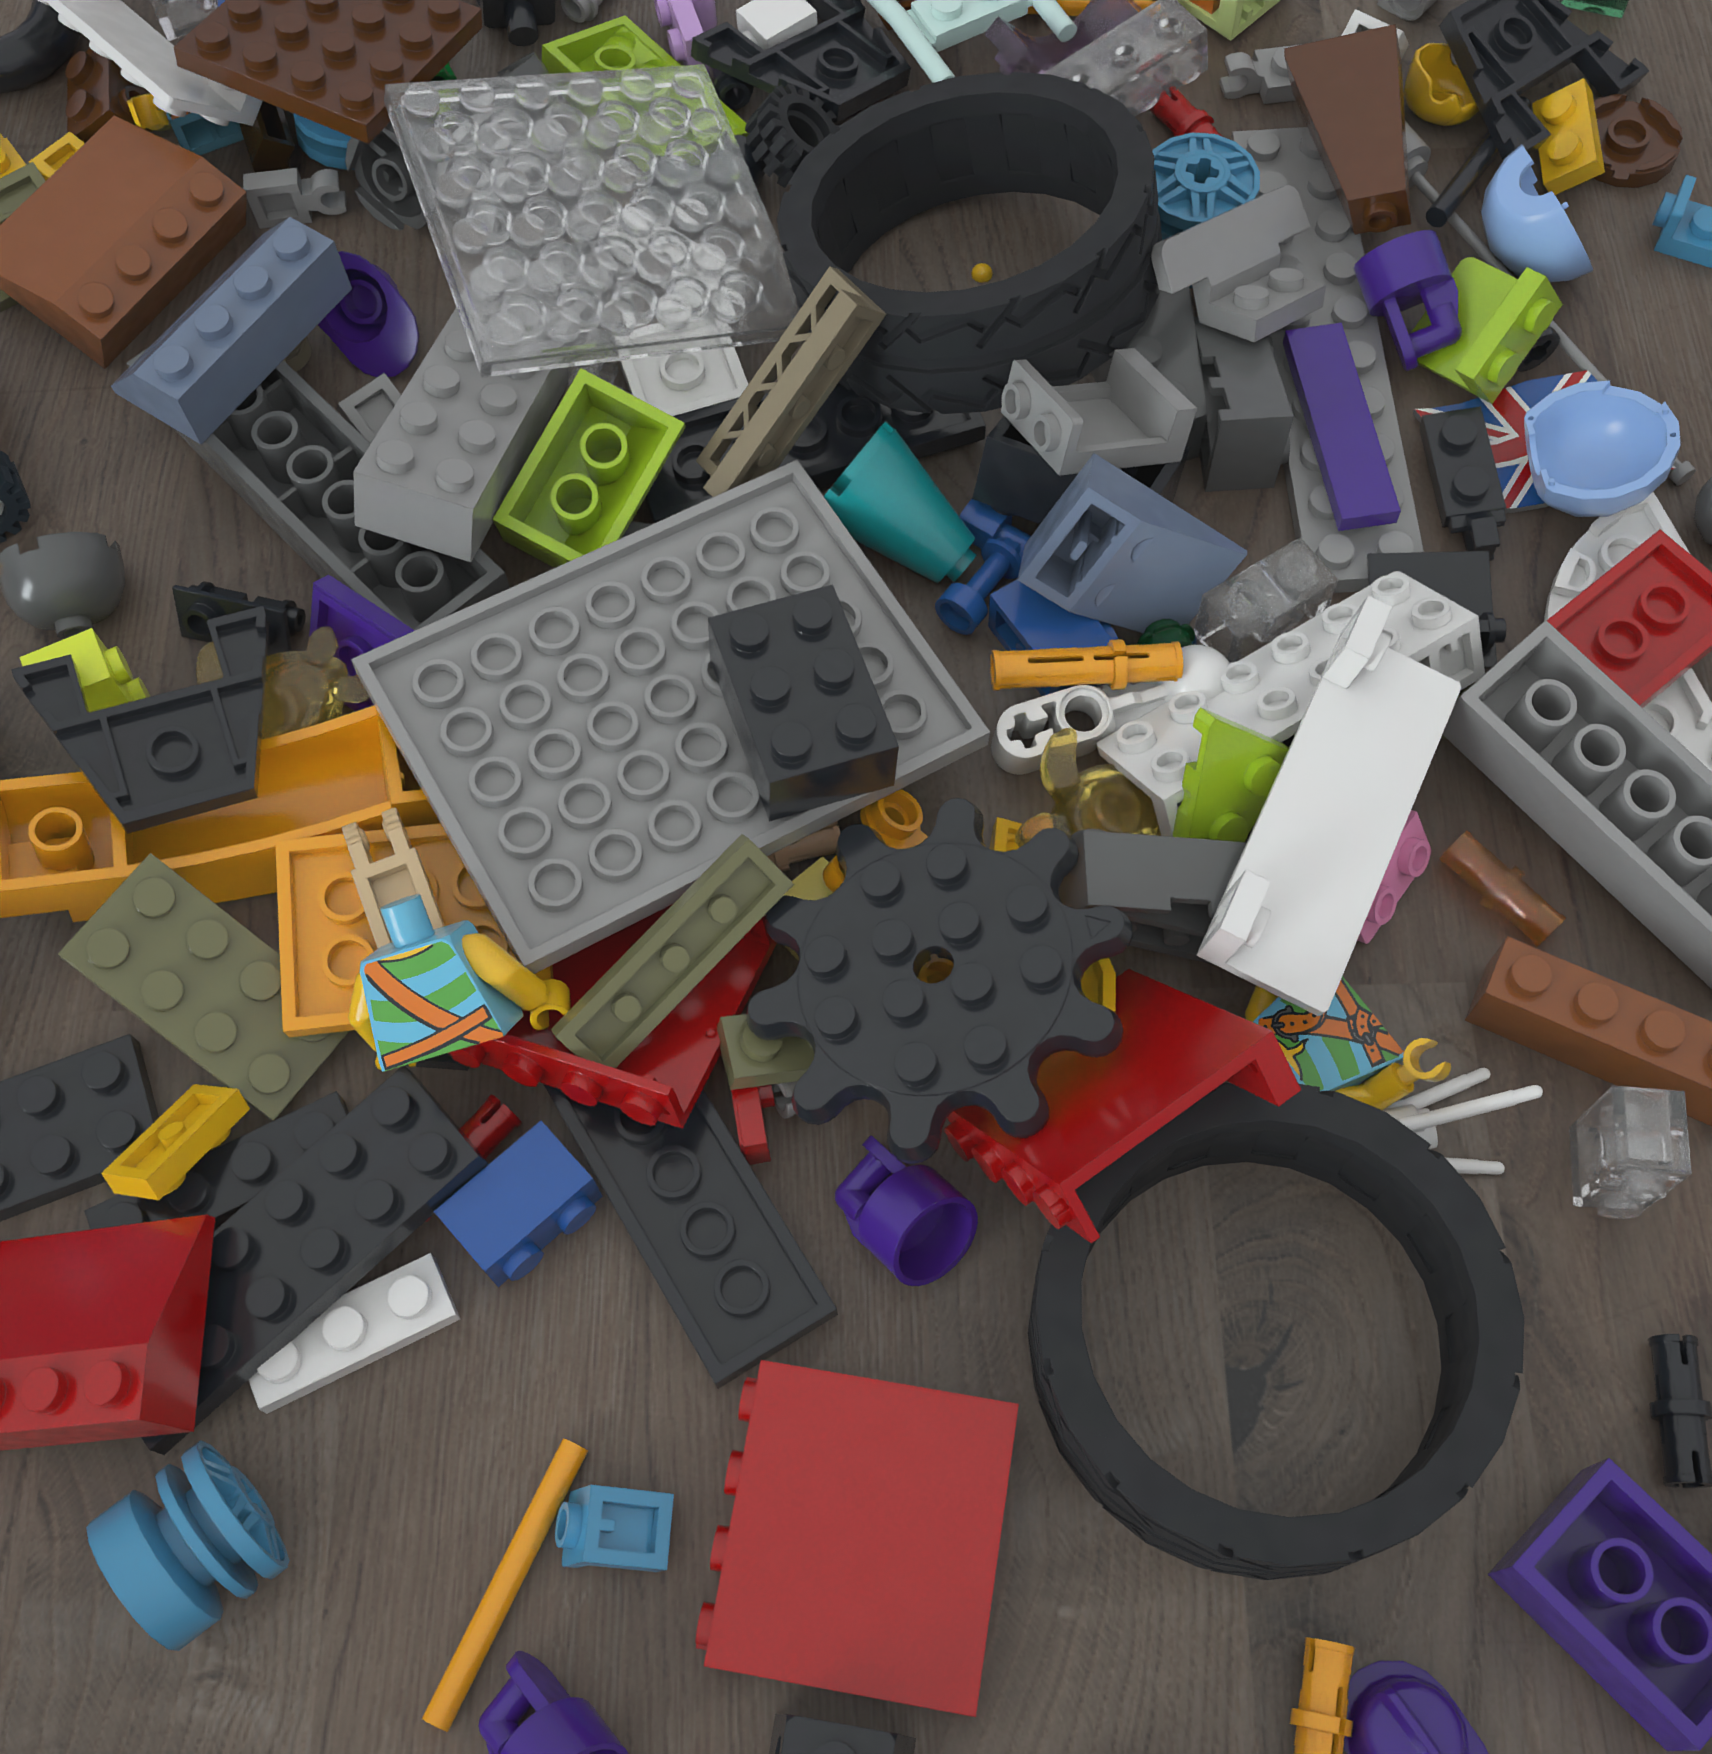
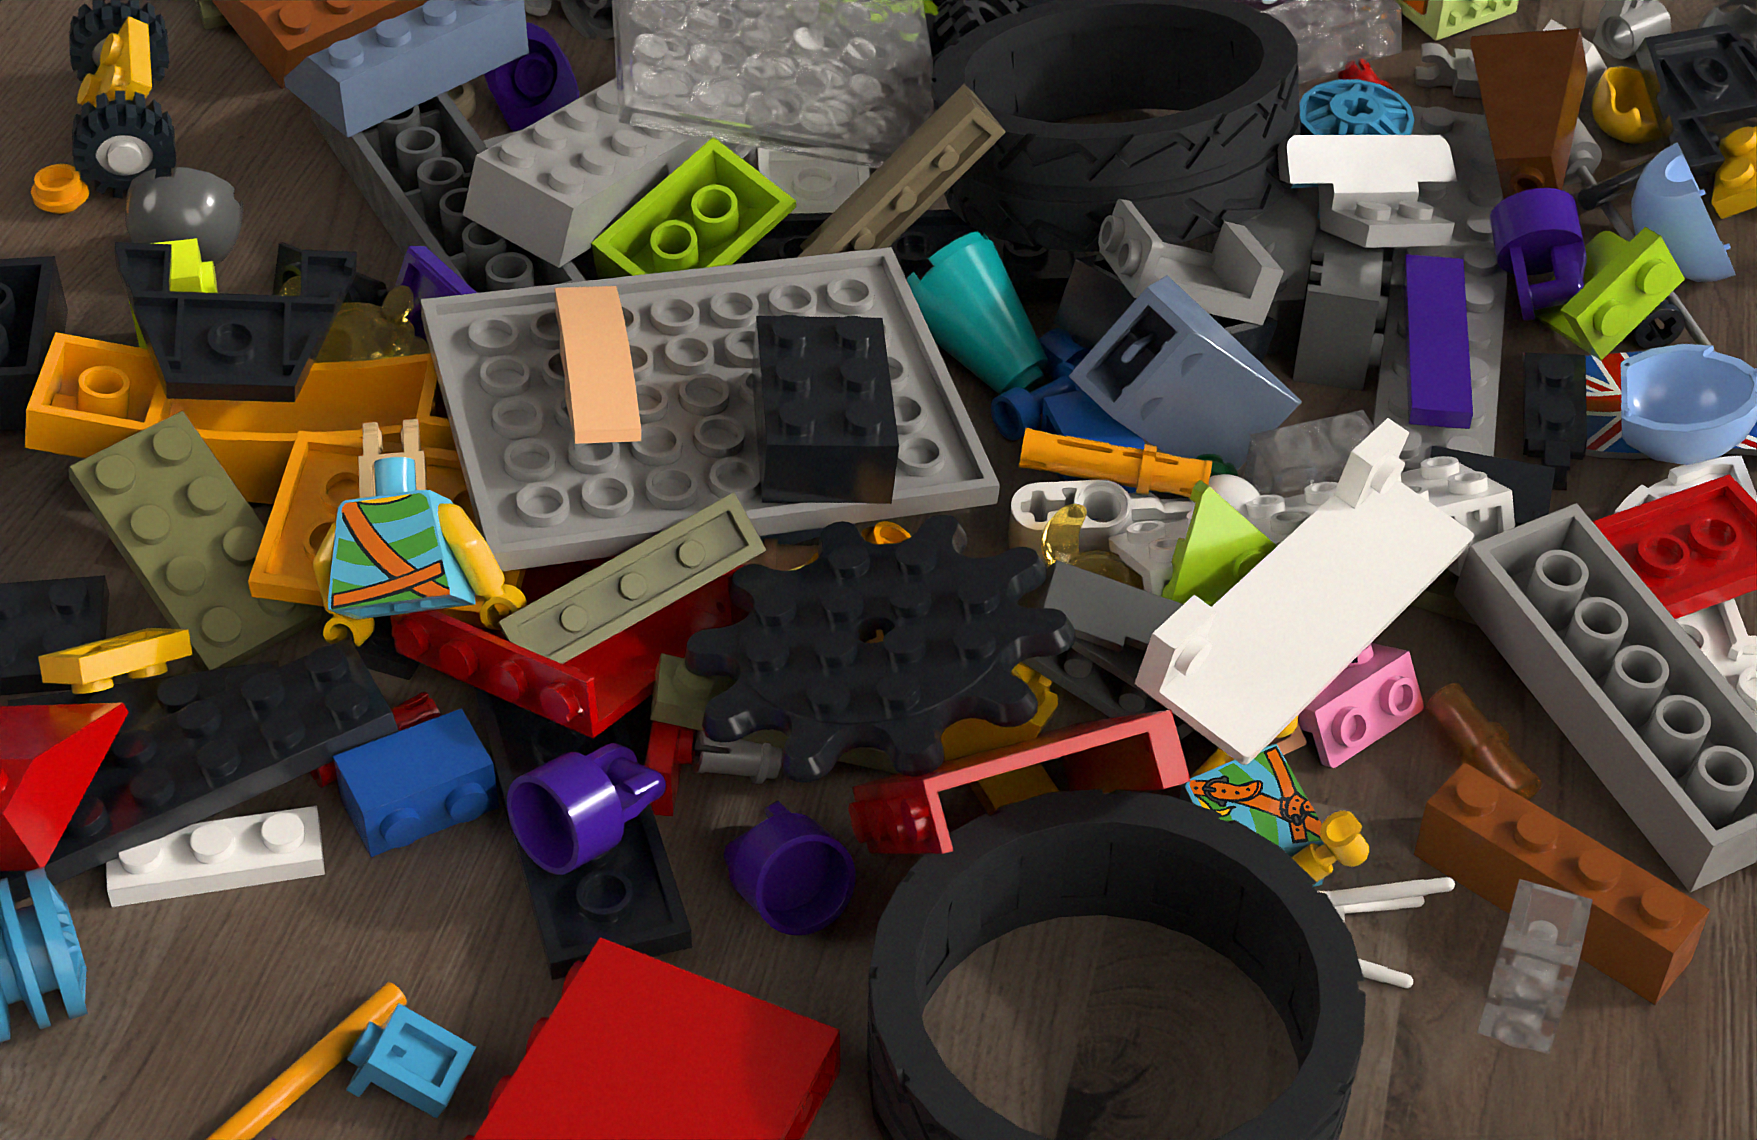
camera: 10 degrees right, 20 degrees down
none -> dark purple piece [507,743,666,875]
none -> light nougat slope [555,286,641,444]

